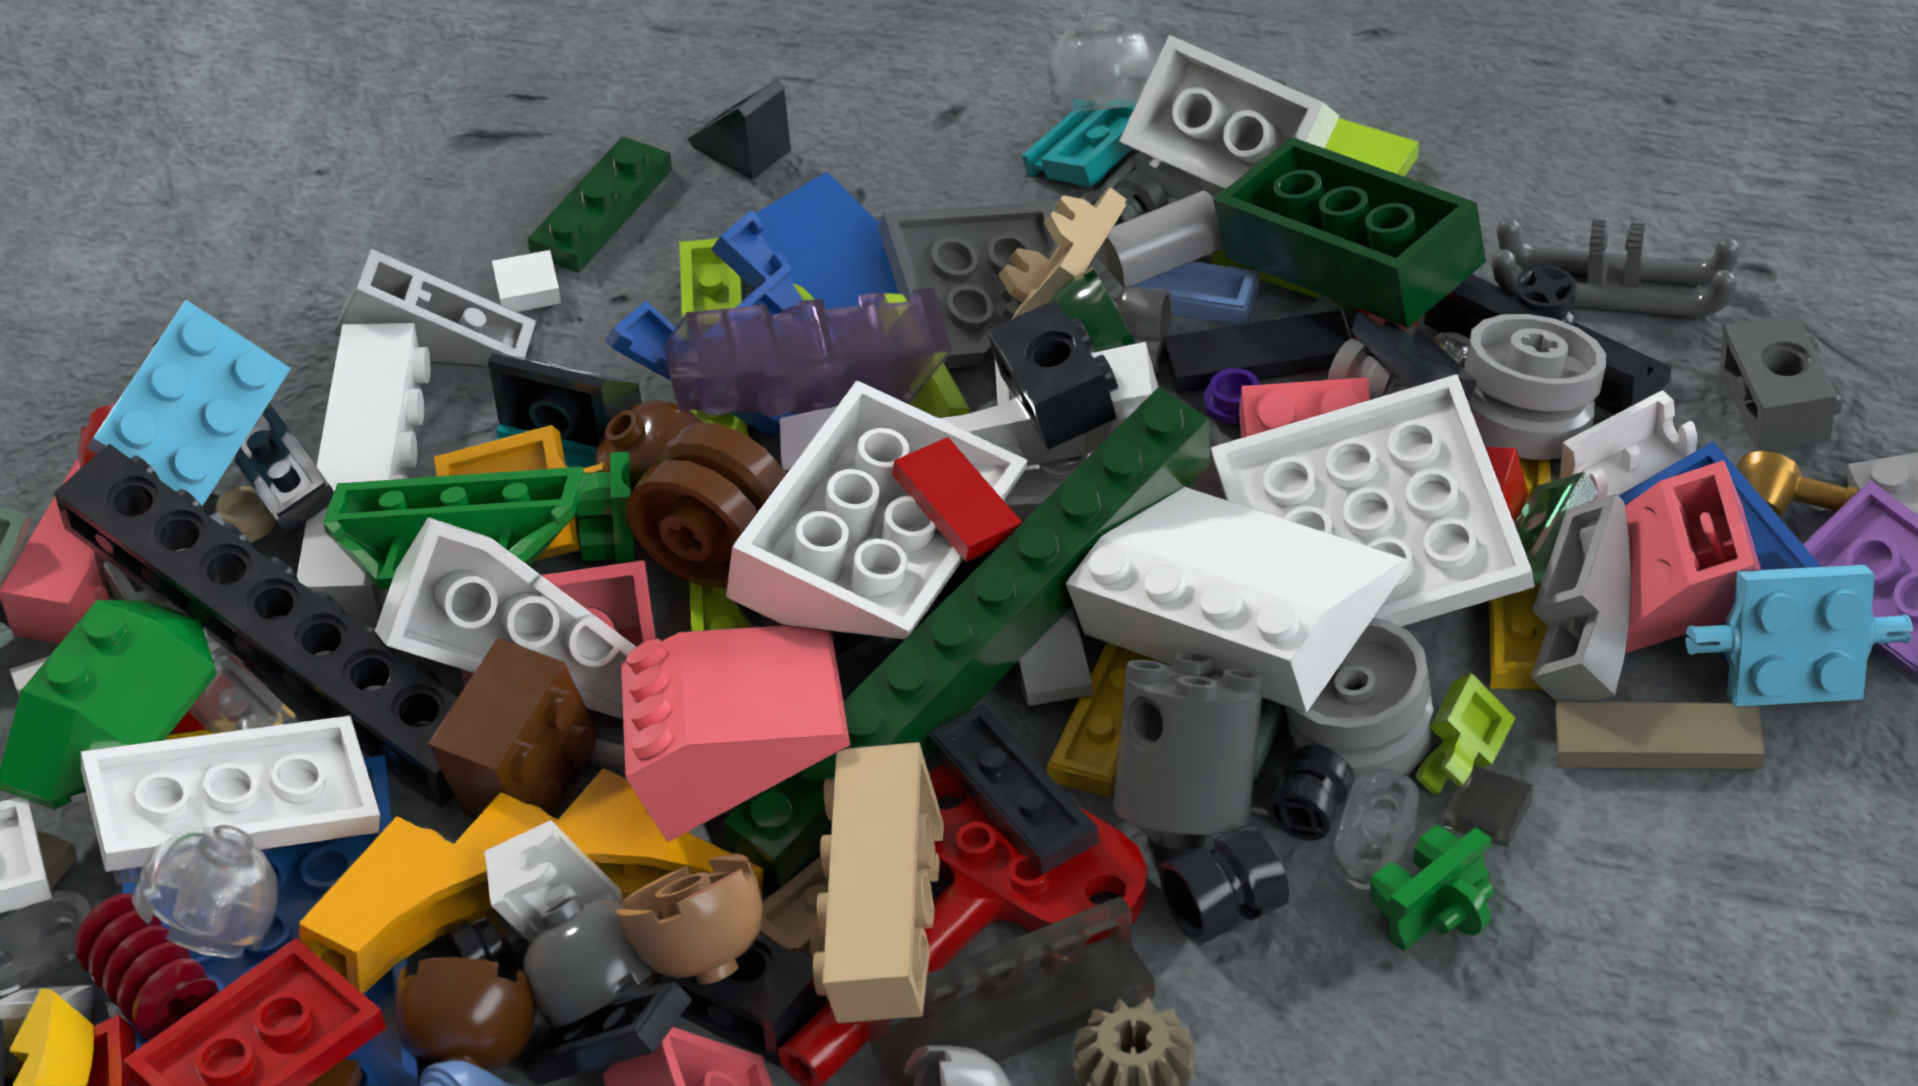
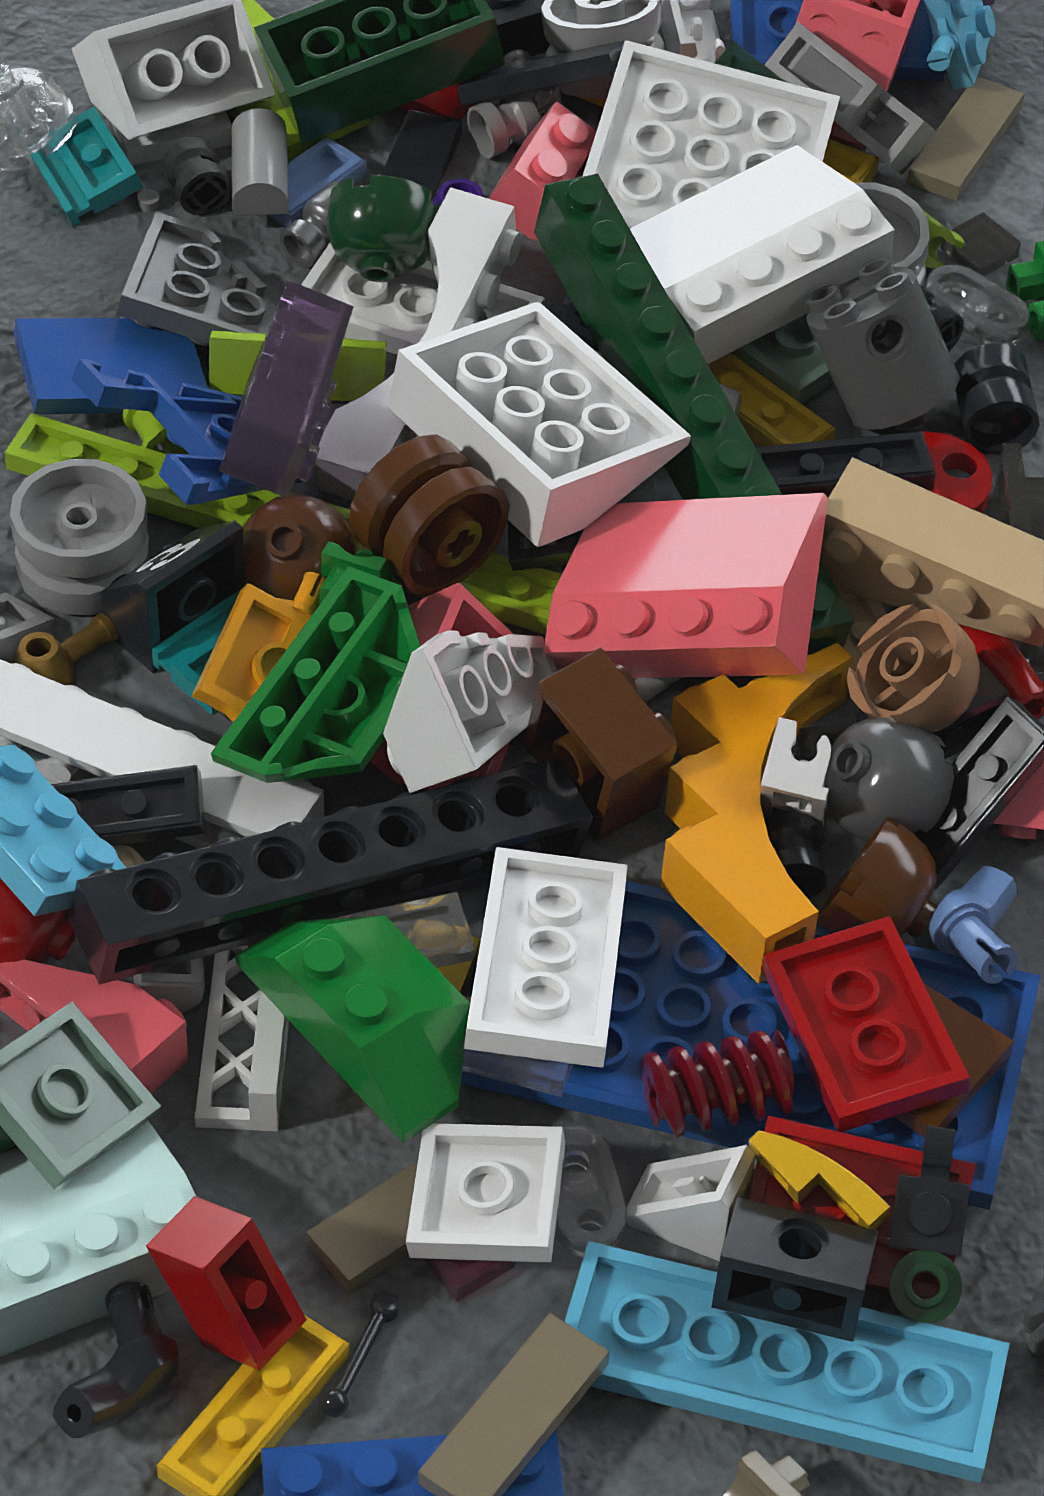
camera: 70 degrees left, 5 degrees up
clear cylinder [132,825,279,958] -> none
red tile [892,437,1022,562] -> none
black brick [987,300,1118,450] -> none
tan piece [999,187,1127,319] -> none
none -> light grey wheel [10,459,151,615]
none -> pearl gold bar [12,613,118,686]

